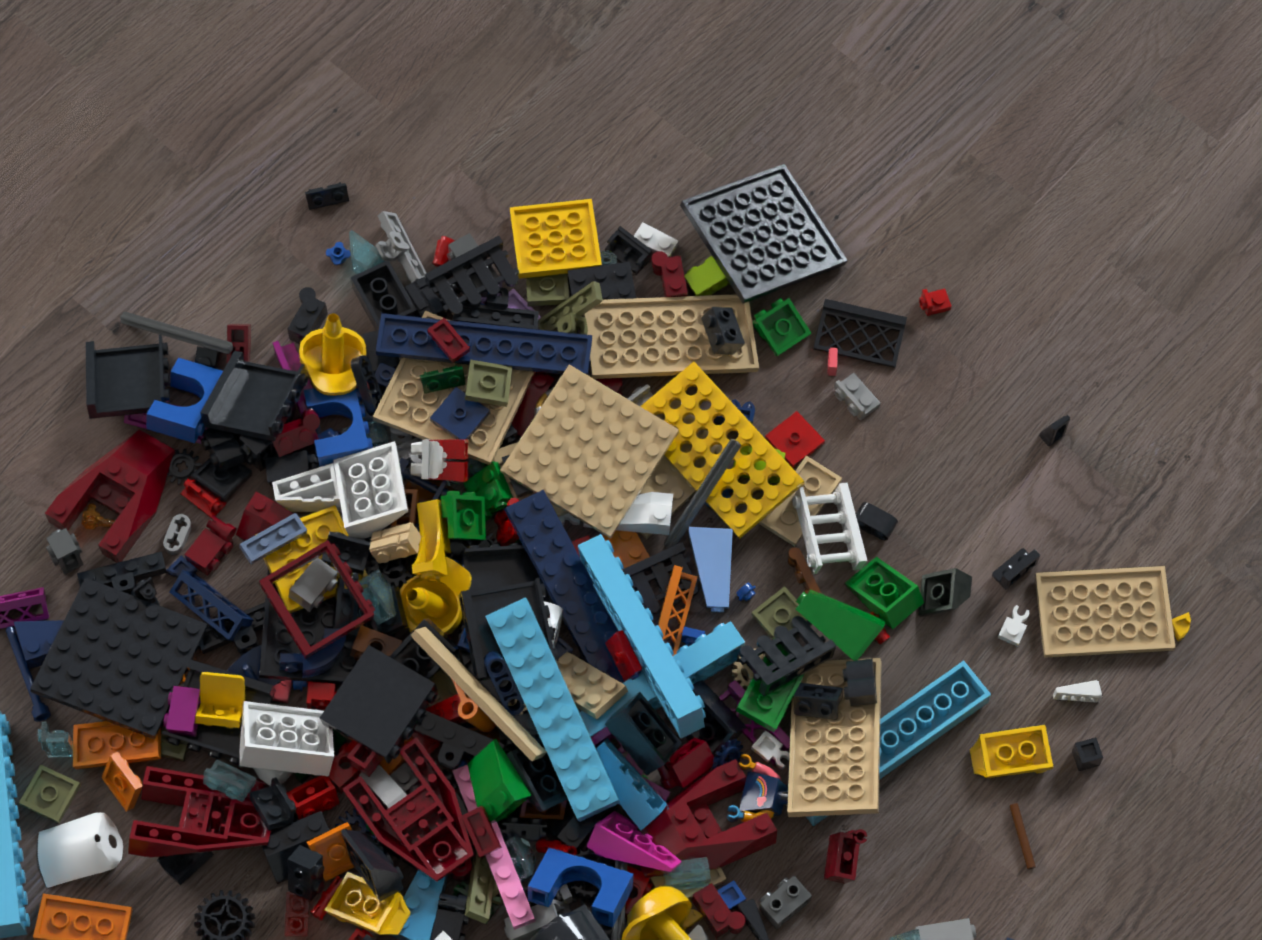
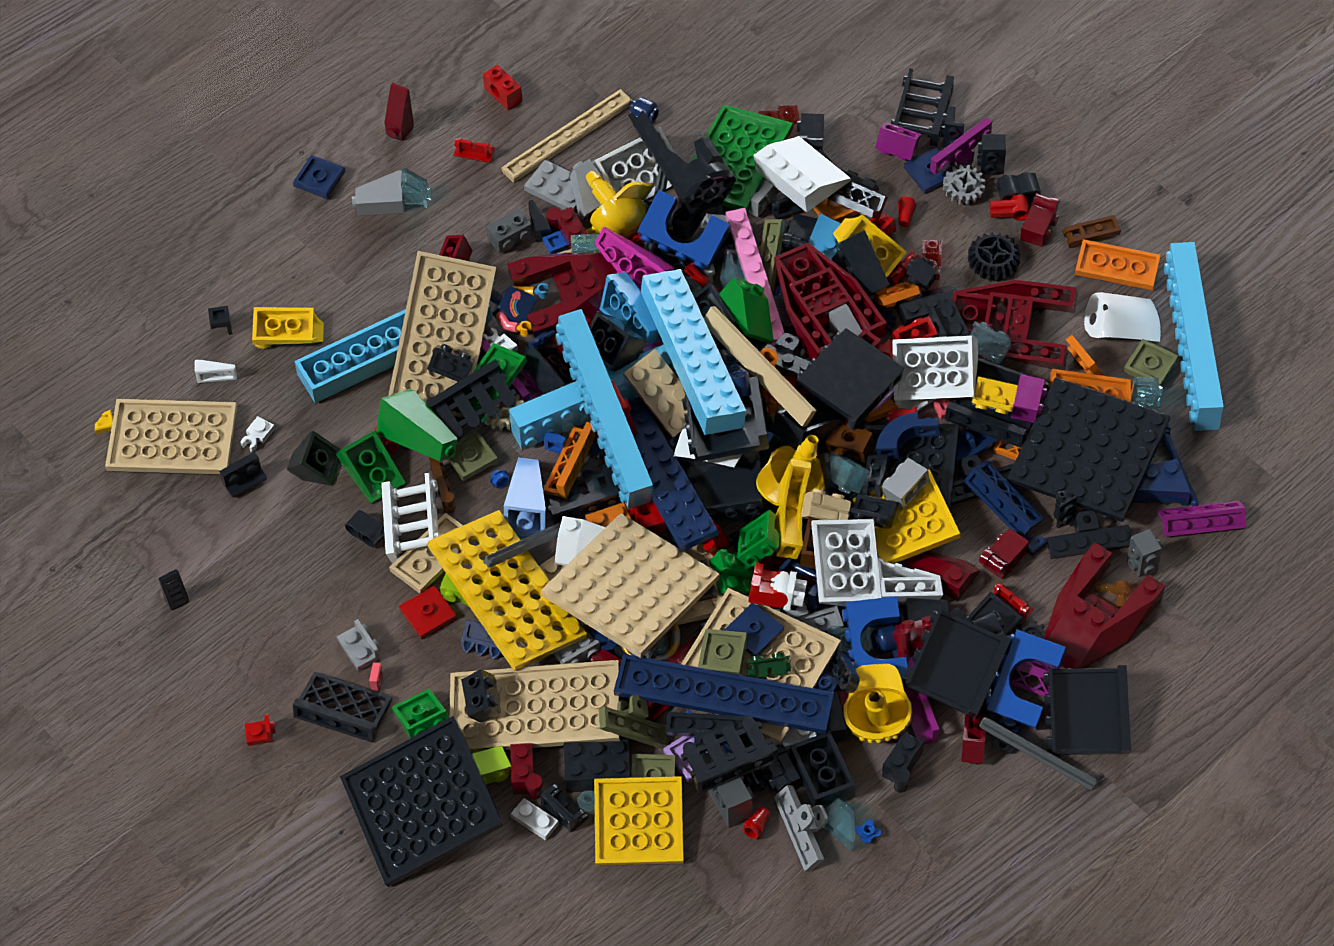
camera: 170 degrees left, 10 degrees down
light grey beam [163,514,192,555] -> none
sand blue plate [240,513,307,565] -> none
dark red window [259,540,375,659] -> none
black hinge [305,182,349,210] -> none
dark red plate [427,318,470,363] -> none
dark red plate [461,806,502,857] -> none
black brick [843,658,877,706] -> none
reddish brown bar [1009,803,1036,870] -> none

